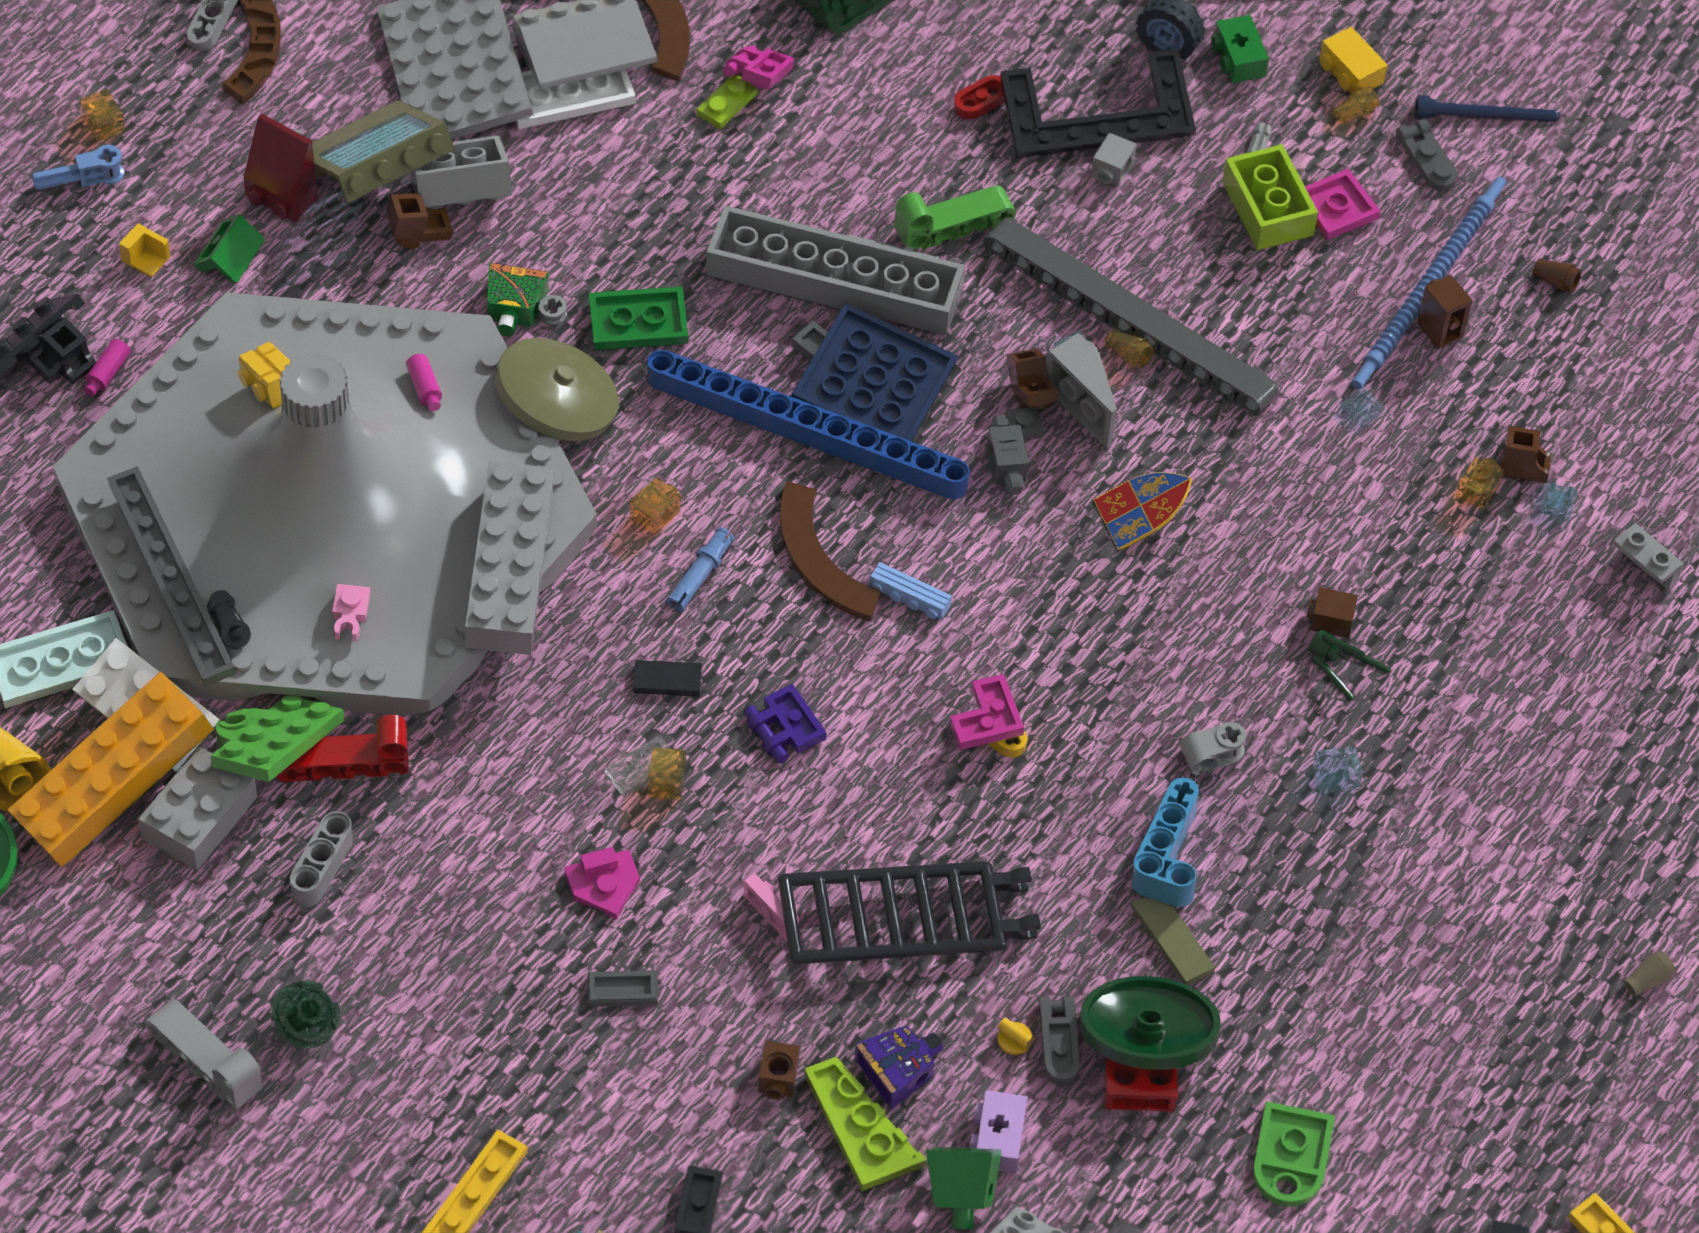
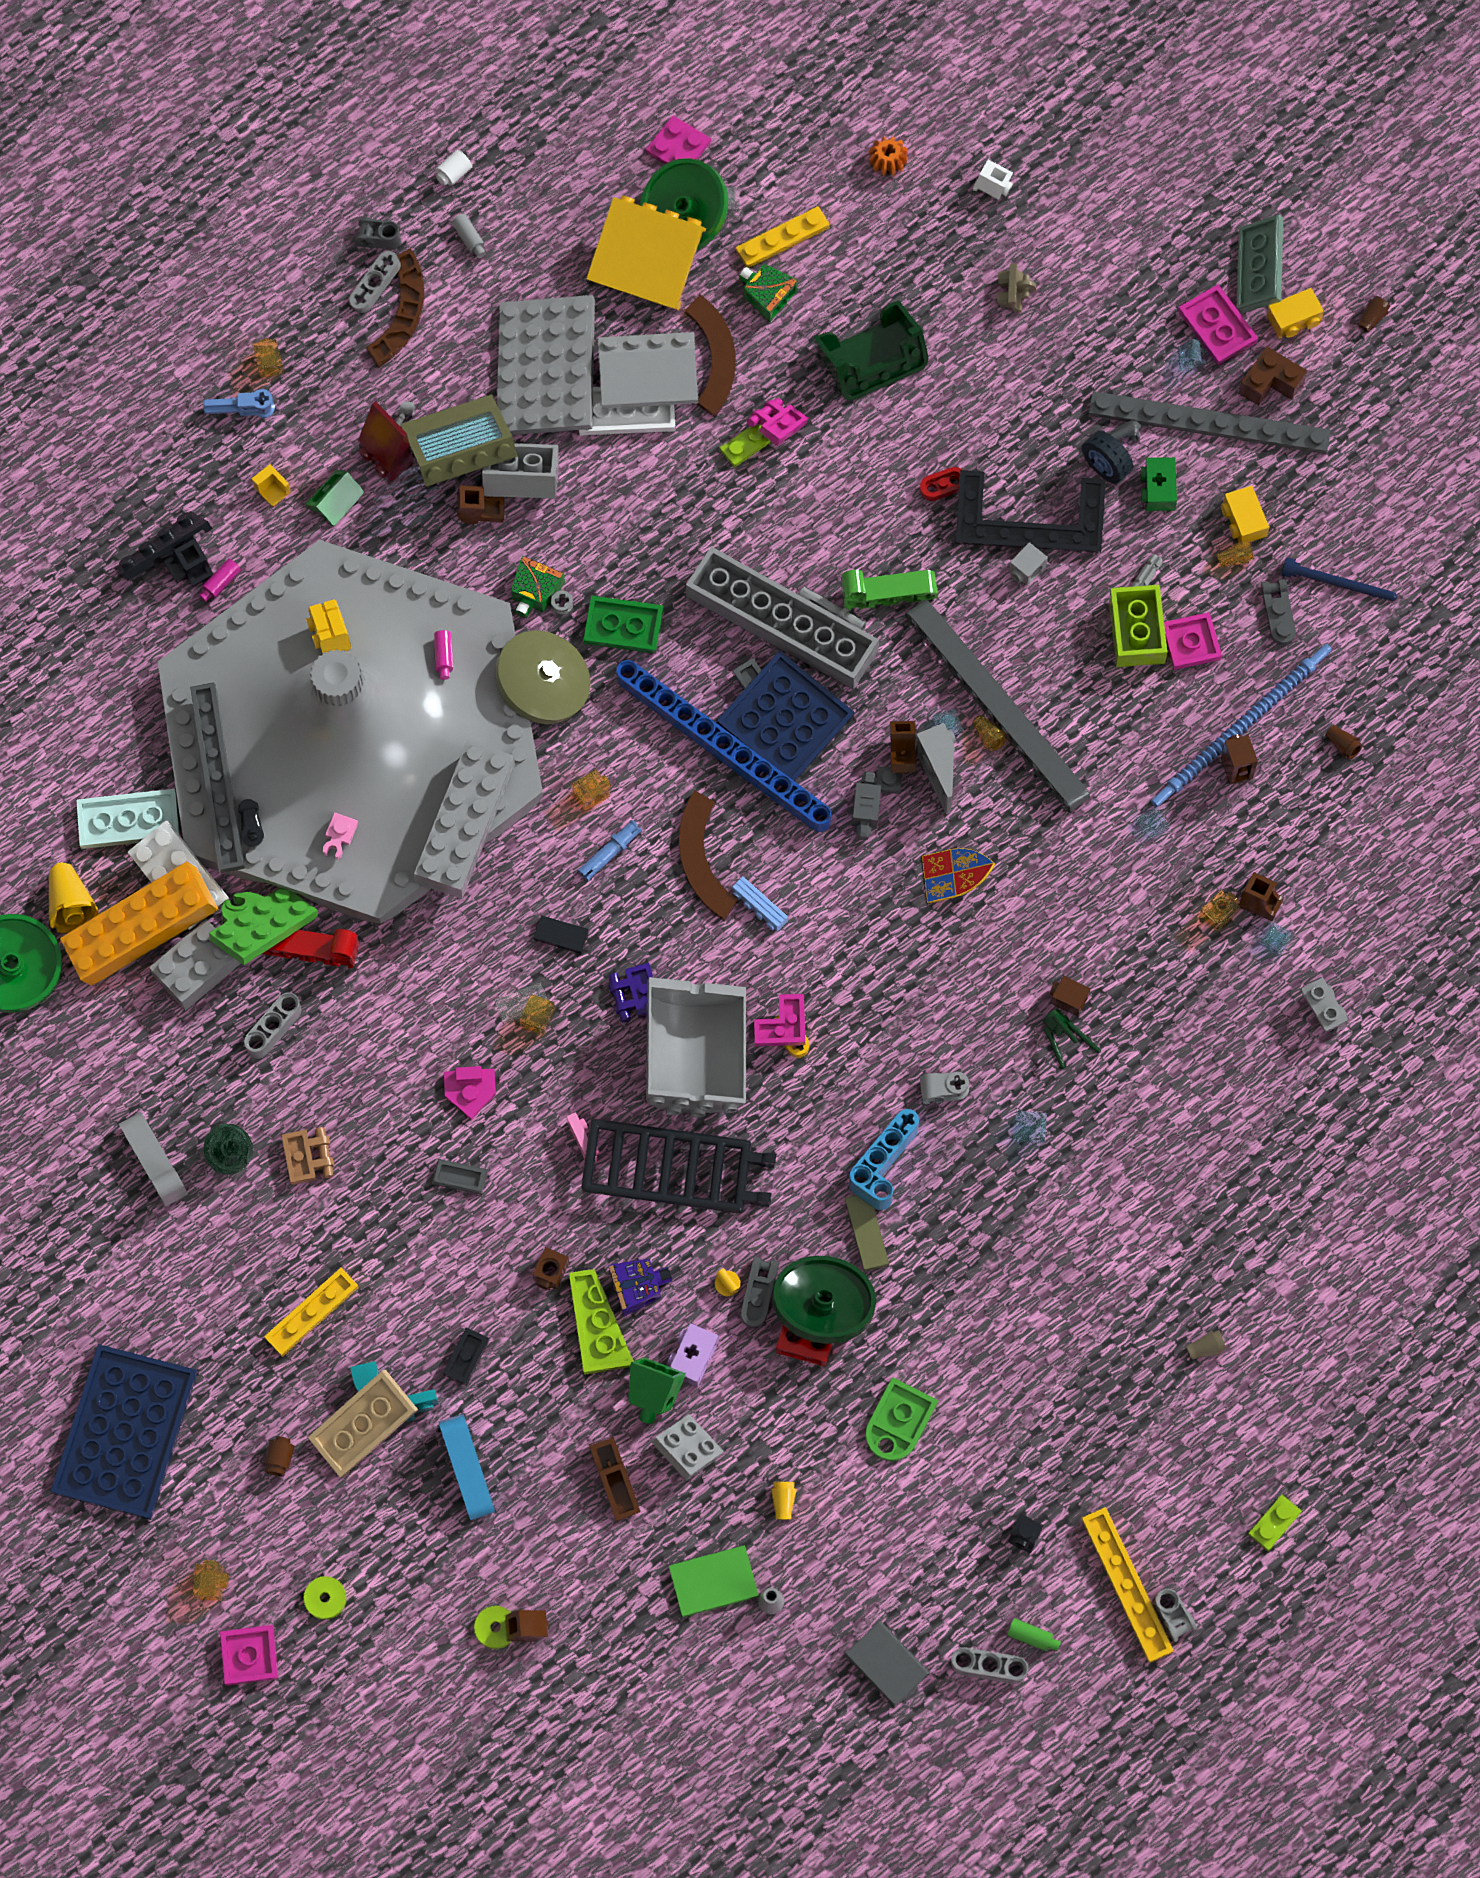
camera: 20 degrees right, 15 degrees up
none -> medium nougat plate [282,1127,335,1185]
none -> light grey cylinder [646,977,746,1118]

